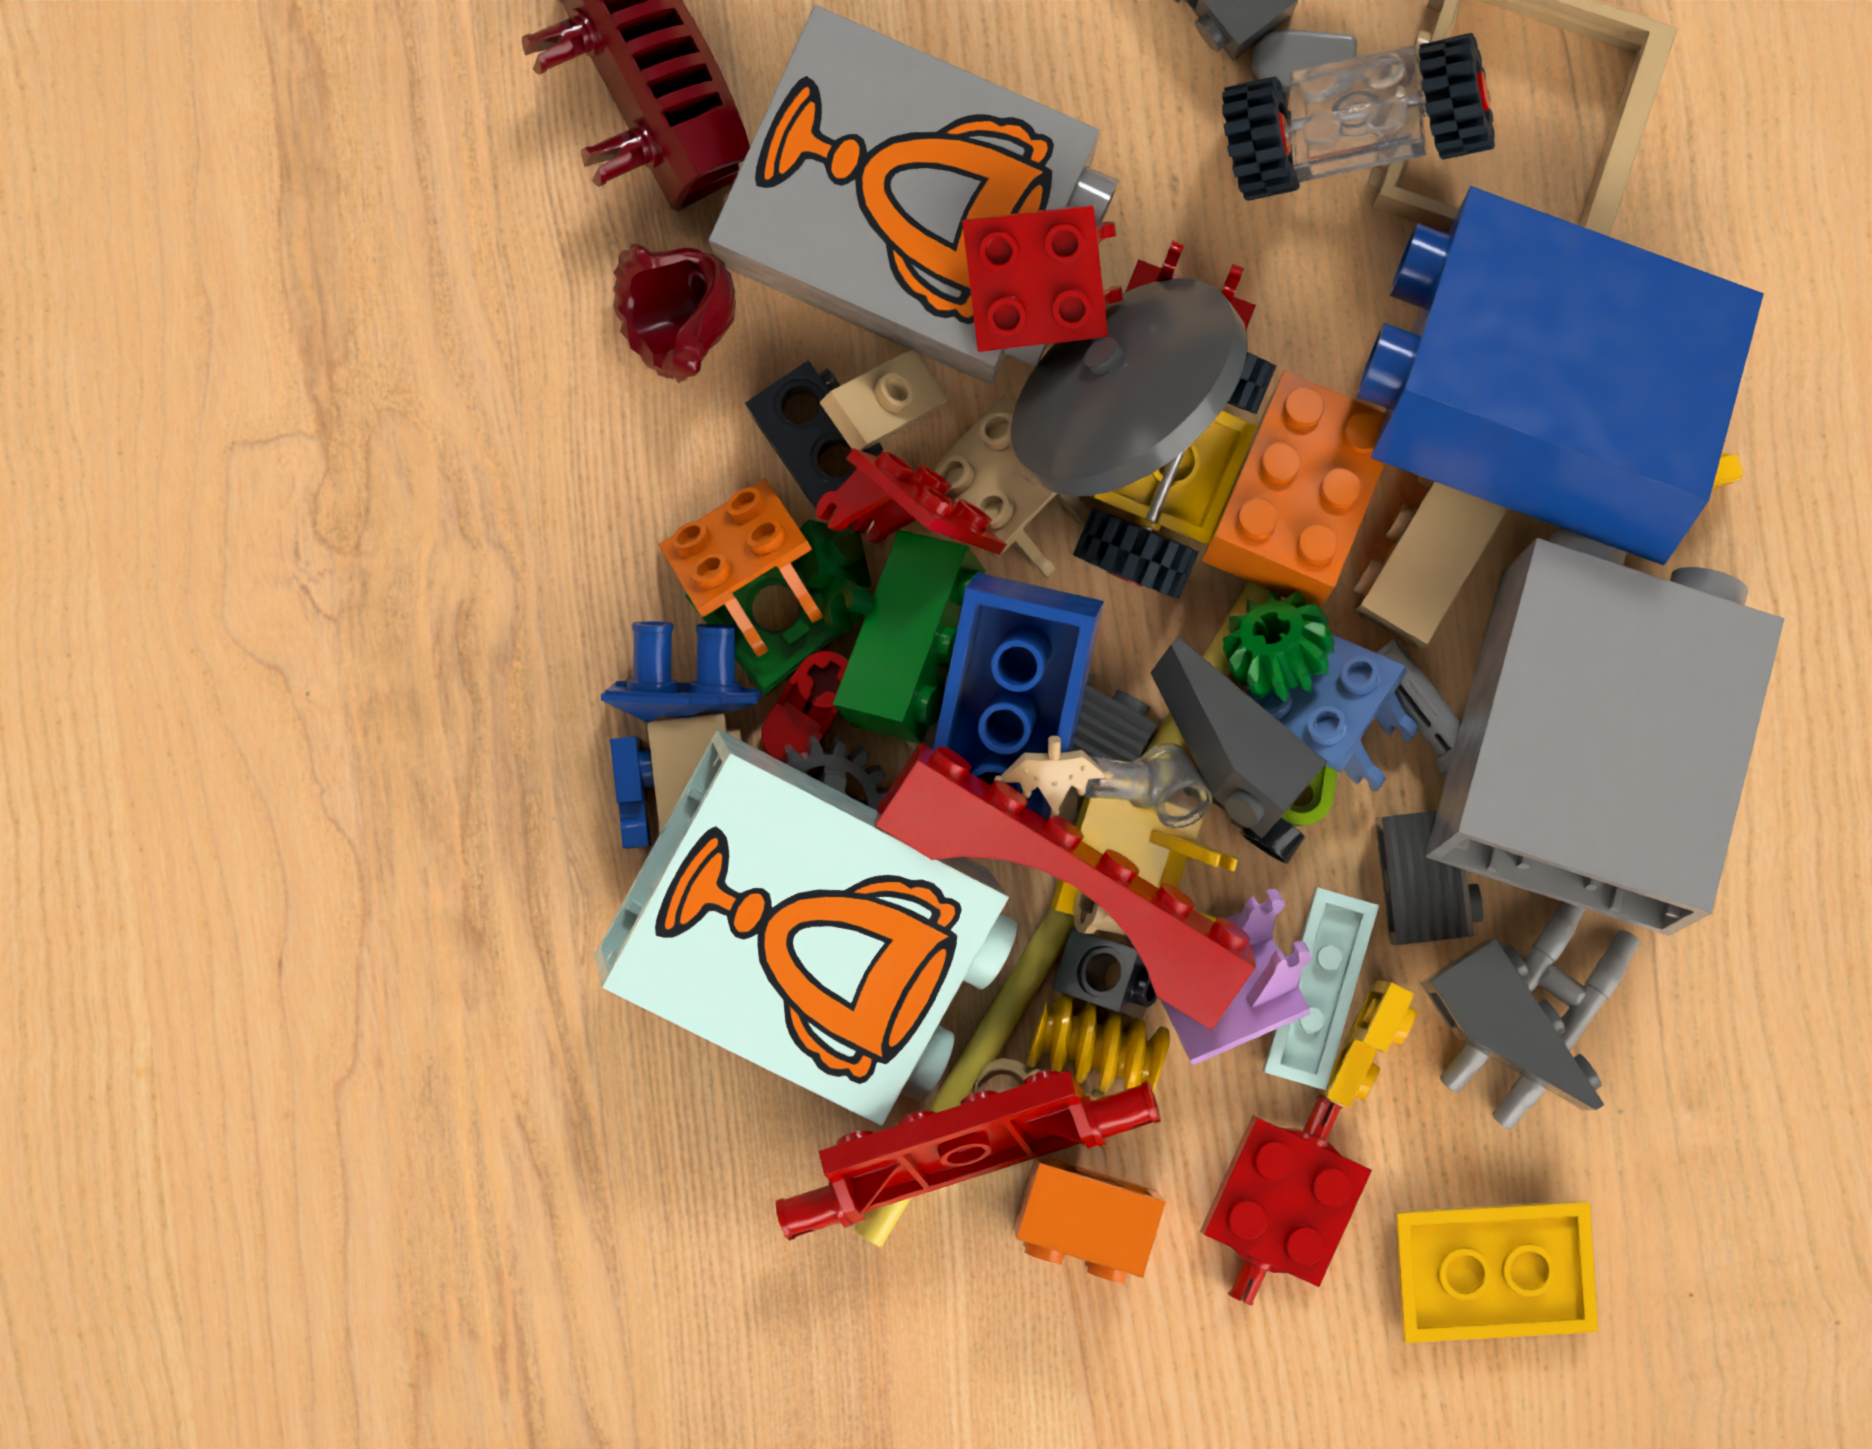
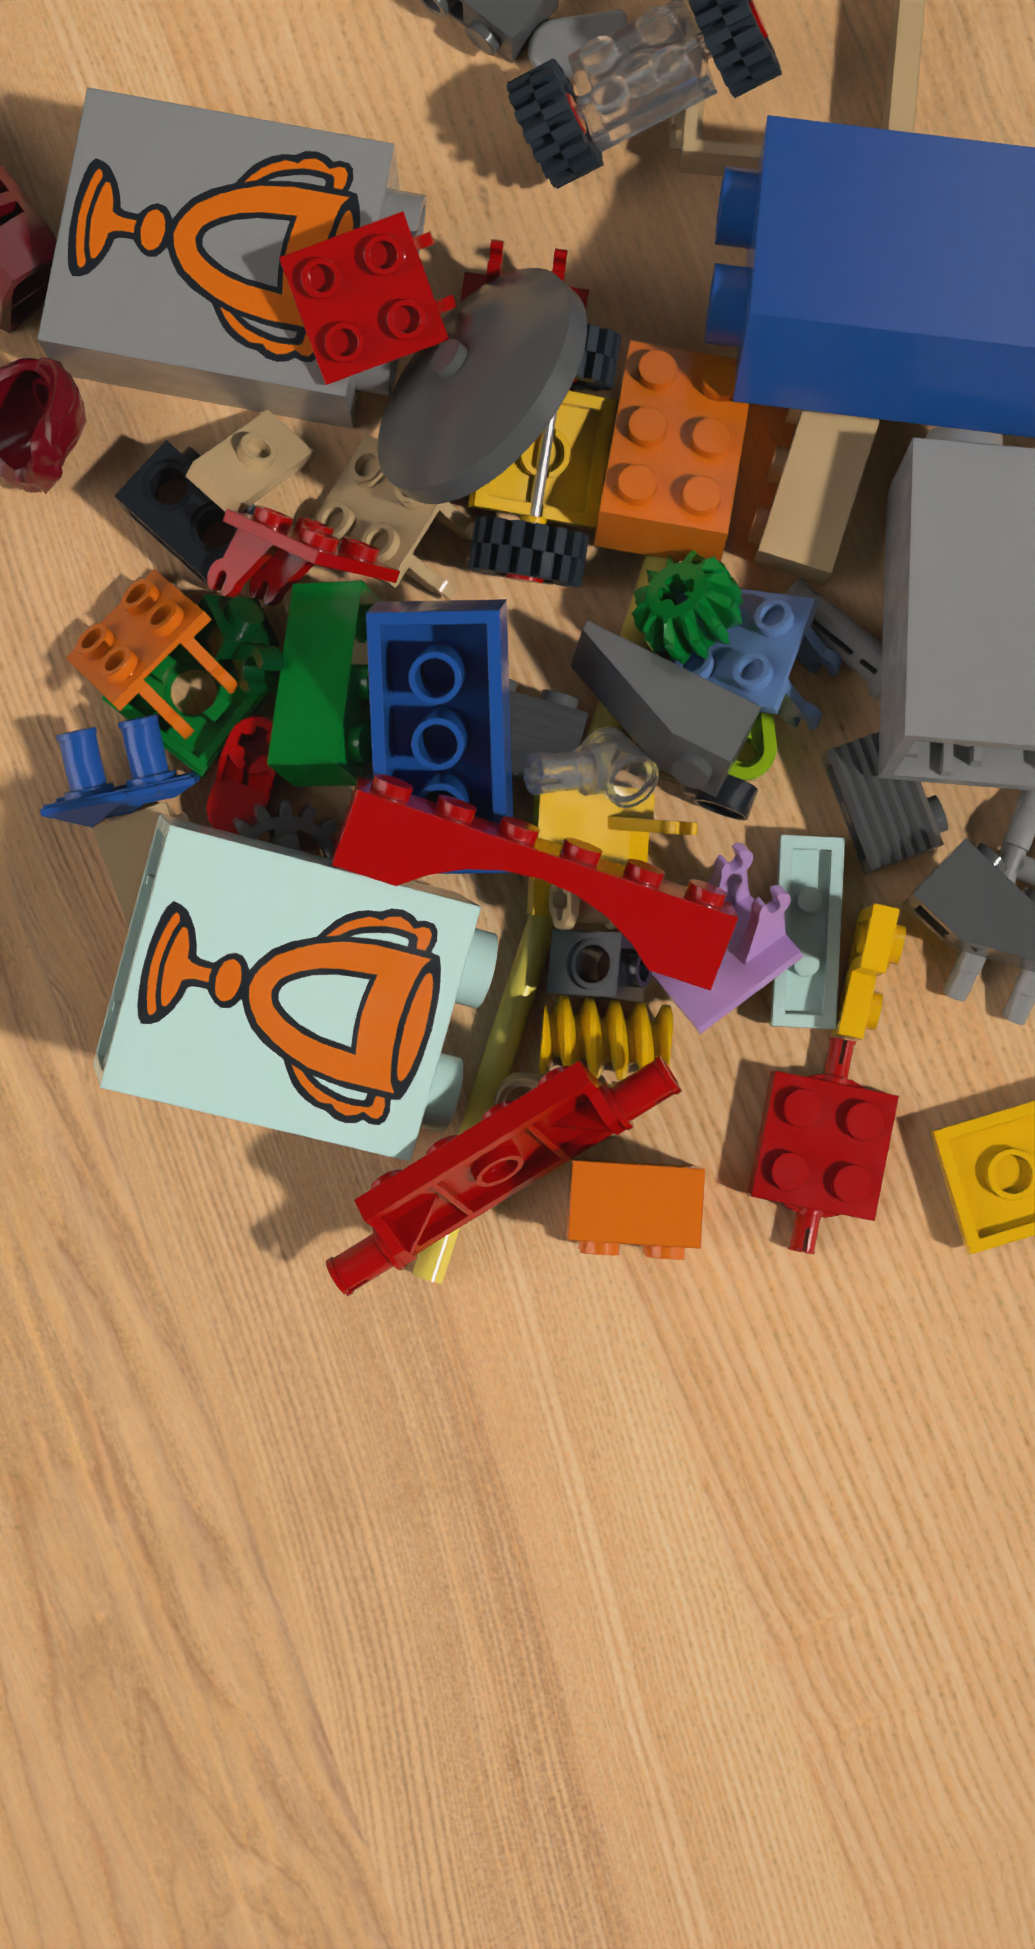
camera: 15 degrees left, 0 degrees up
blue plate [610,736,655,849] -> none
tan piece [993,736,1112,816] -> none

